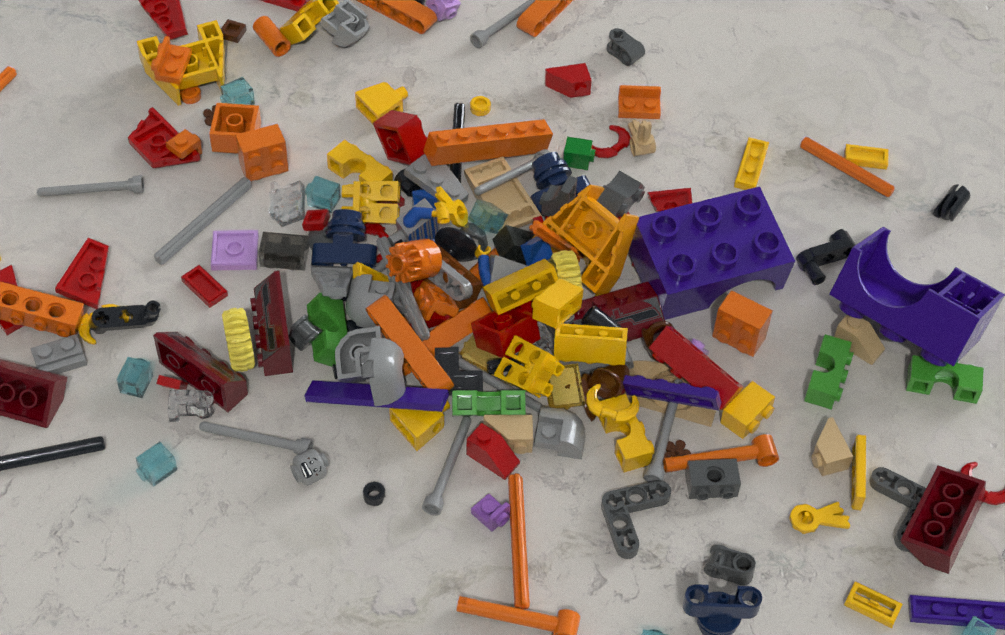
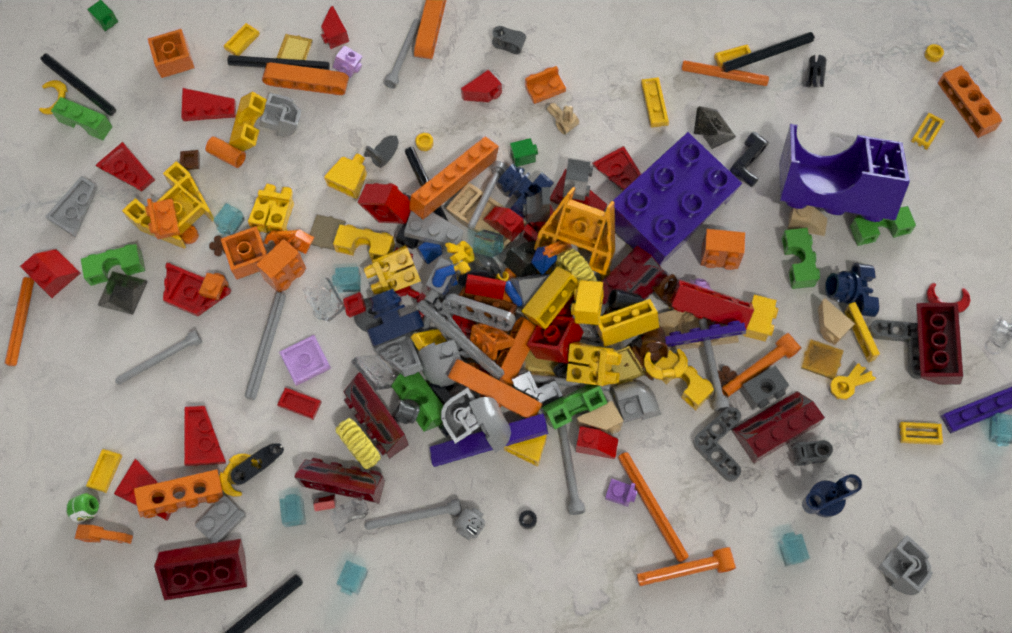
camera: 20 degrees left, 15 degrees up
clear smoke brick [258,232,309,271] -> none
orange gear [386,239,442,283] -> none
red piece [592,125,631,158] -> none
none -> red slope [20,249,81,298]
none -> light grey wing [45,176,97,237]
none -> bright green arch [81,244,146,286]
none -> clear smoke slope [97,271,147,315]
none -> yellow hips [248,184,294,233]
none -> orange piece [264,229,314,254]
none -> dark tan piece [309,215,346,250]
none -> clear tile [351,355,397,391]
none -> dark grey piece [364,135,399,168]
none -> red tile [465,274,506,300]
none -> red slope [483,206,524,242]
none -> clear smoke slope [694,106,736,149]
none -> black axle [722,32,815,73]
none -> dark red slope [731,391,825,463]
none -> clear yellow piece [801,339,844,380]
none -> dark blue beam [825,263,880,317]

